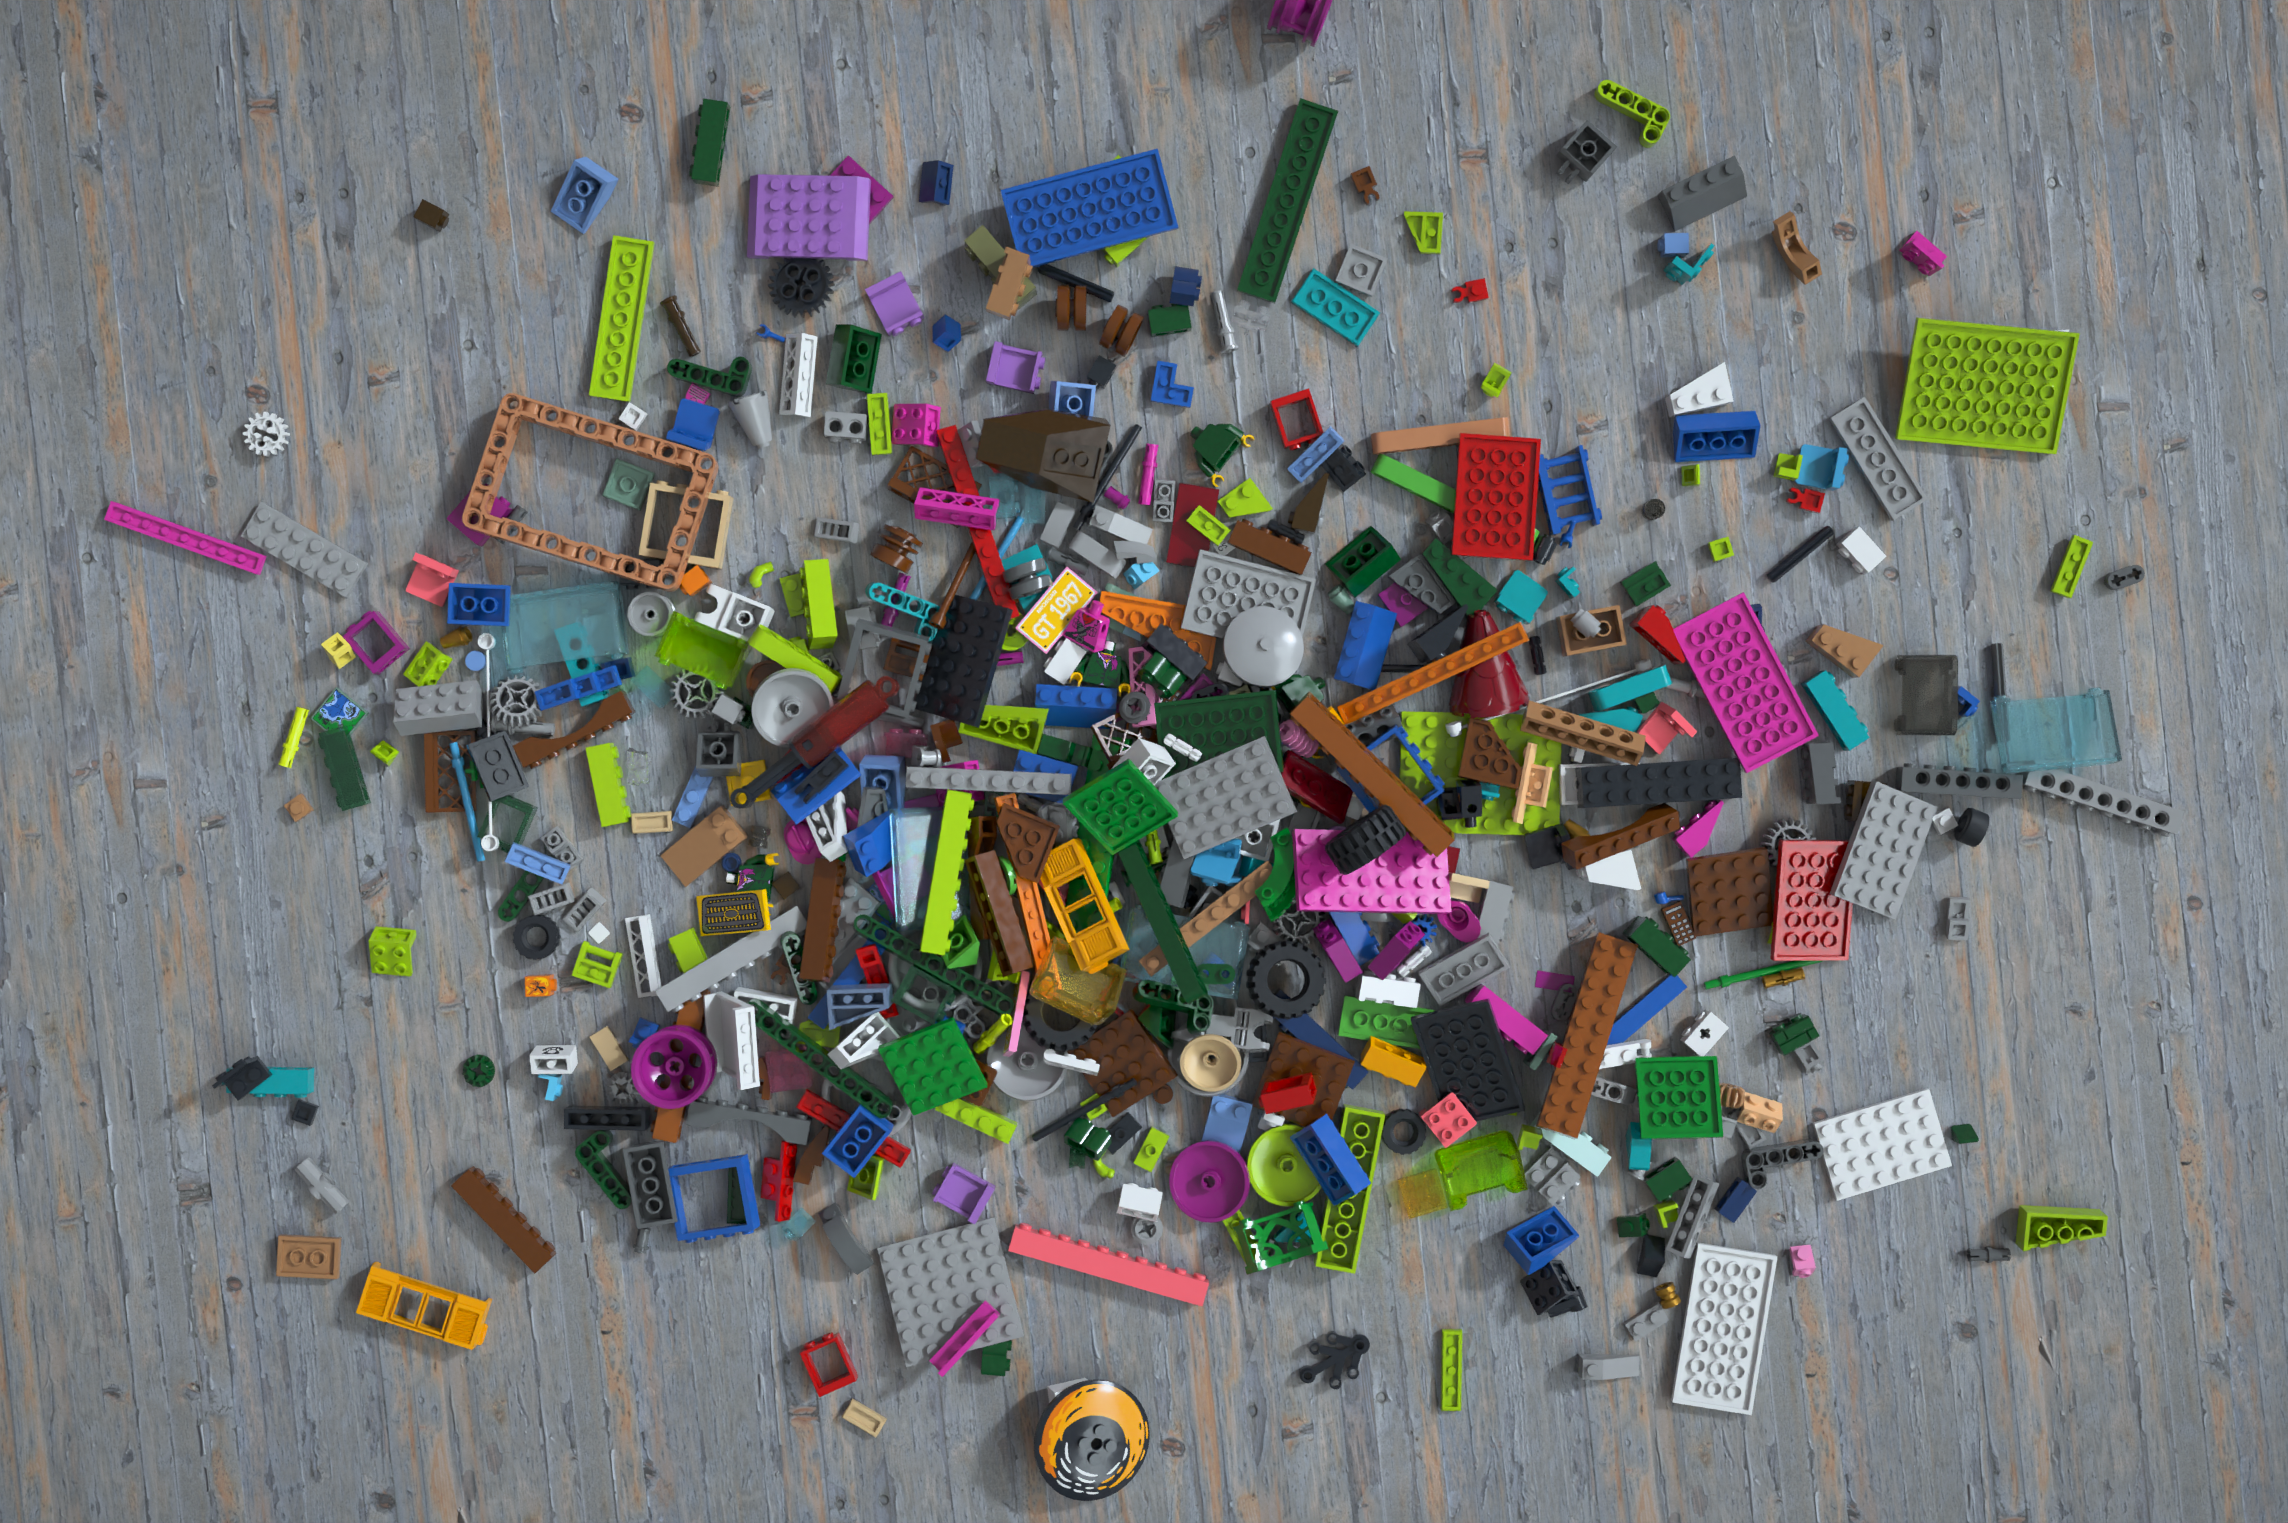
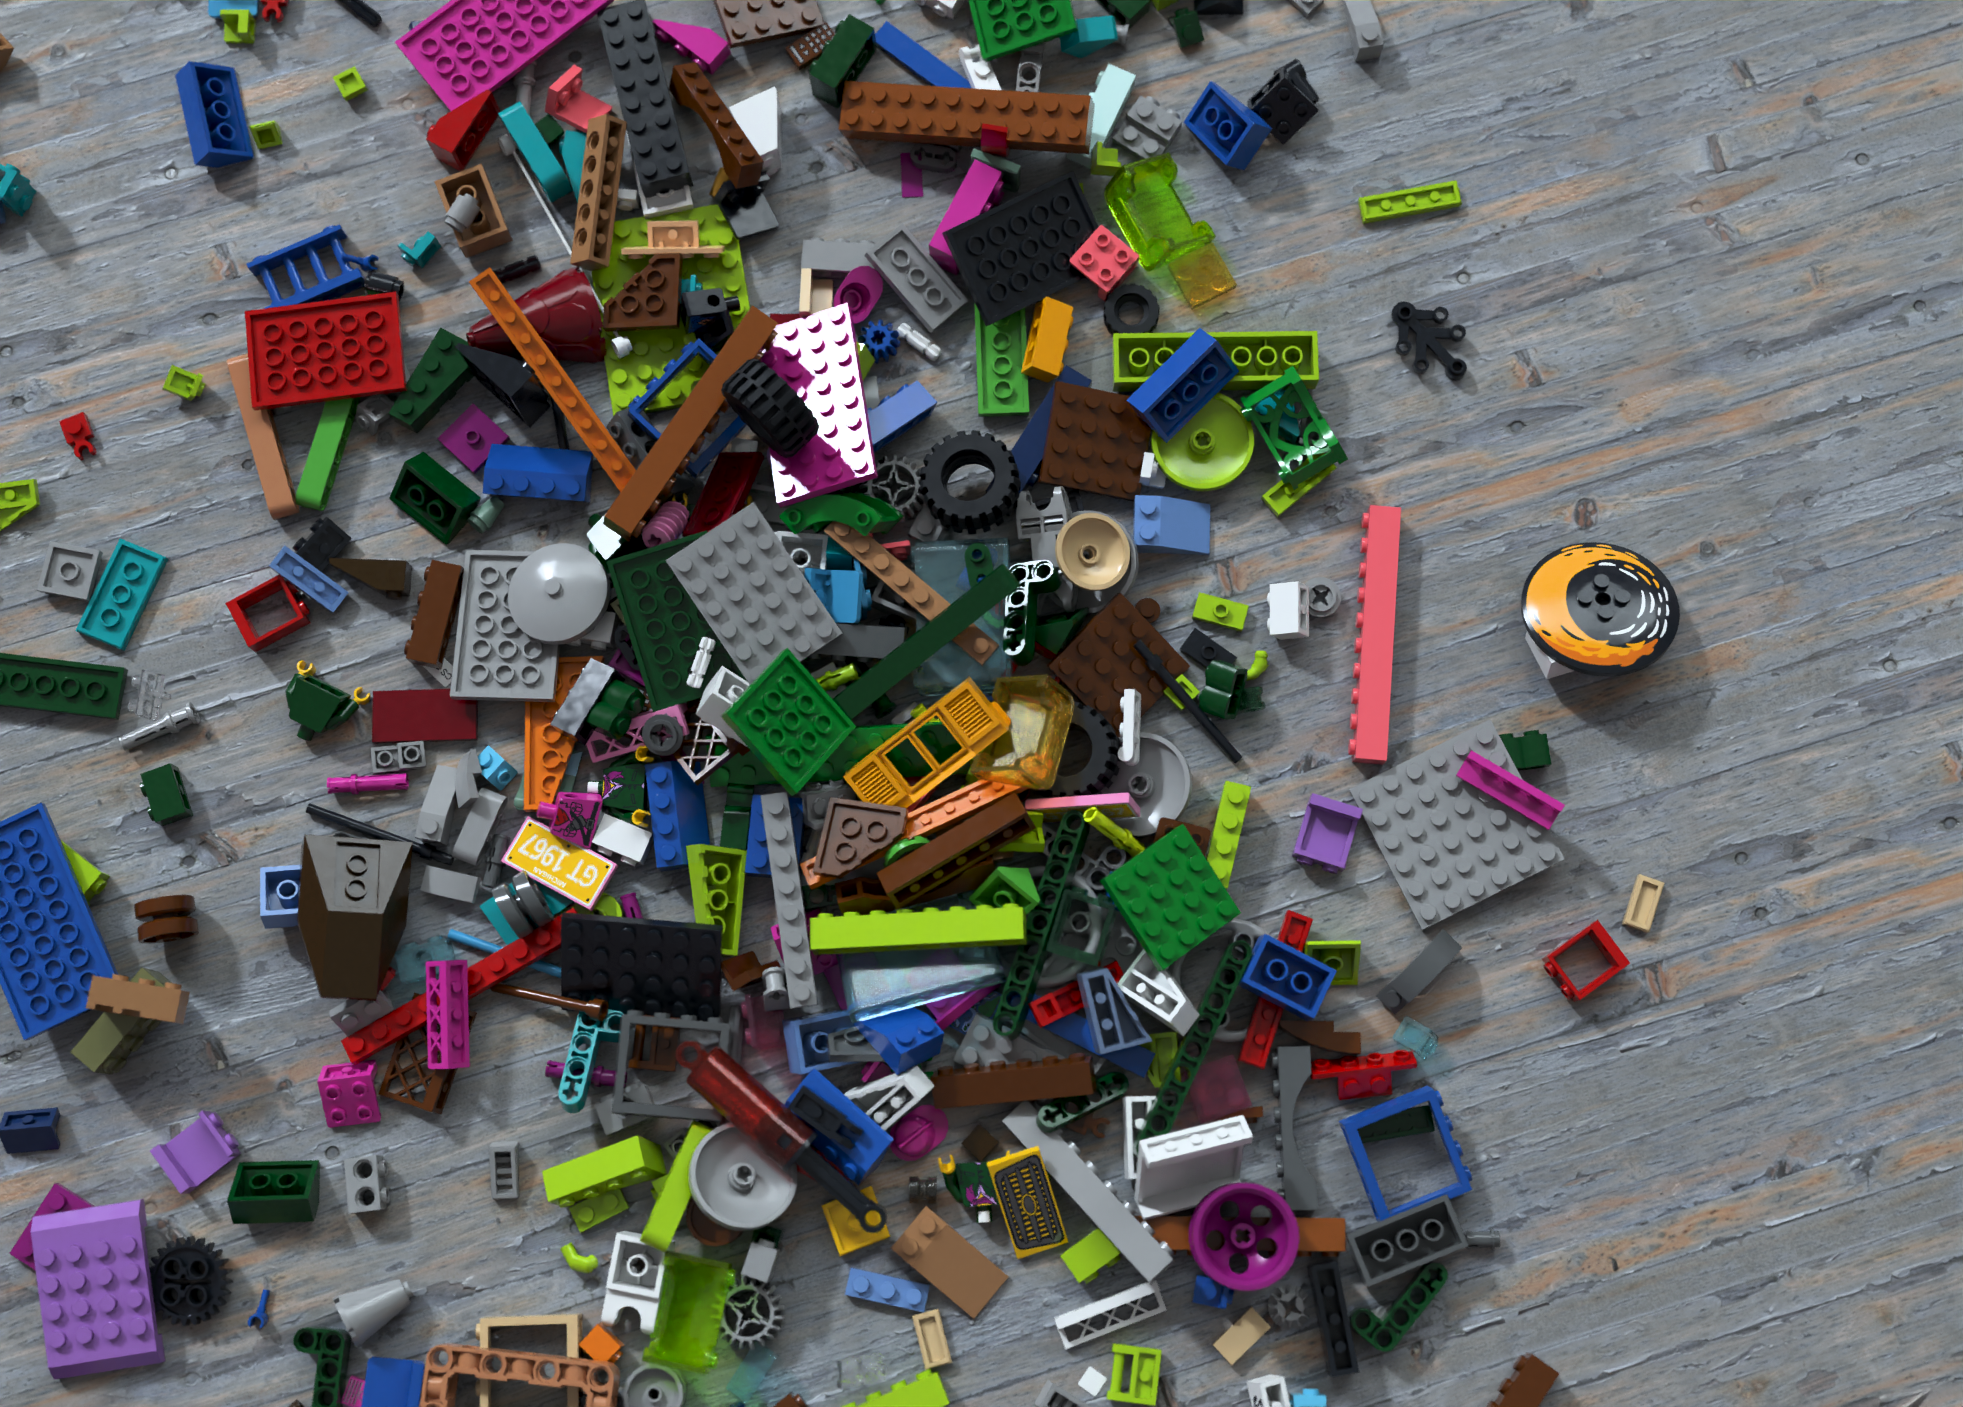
camera: 100 degrees left, 10 degrees down
dark grey hinge [696,720,743,777] -> none
dark blue plate [721,853,742,872] -> none
white fence [779,333,817,417] -> none
lime plate [867,393,892,456] -> none
reddish brown wheel [870,524,923,574] -> none
blue panel [932,314,961,352] -> none
medium lavender panel [986,341,1046,394] -> none
clear light blue plate [1025,485,1045,524] -> none
black axle [1038,264,1114,302] -> none
black brick [1087,355,1117,389] -> none
reddish brown wheel [1099,304,1144,357] -> none
magenta pin [1104,486,1130,510] -> none
blue plate [1151,361,1194,408] -> none
dark blue brick [1169,266,1202,307] -> none
magenta dish [1169,1140,1250,1223] -> none
lime plate [1186,505,1231,546] -> none
lime wing [1218,478,1273,518] -> none
red window [1259,1072,1317,1114] -> none
black axle [1266,519,1305,544] -> none
magenta window [1312,919,1363,983] -> none
white wedge [1355,970,1420,1008] -> none
magenta window [1368,921,1425,981] -> none
dark grey wing [1388,553,1456,615] -> none
teal bracket [1493,570,1548,625] -> none
dark green plate [1620,561,1671,607] -> none
clear smoke wheel [1641,499,1665,520] -> none
blue hand [1654,891,1684,904] -> none
white wedge [1665,362,1733,418] -> none

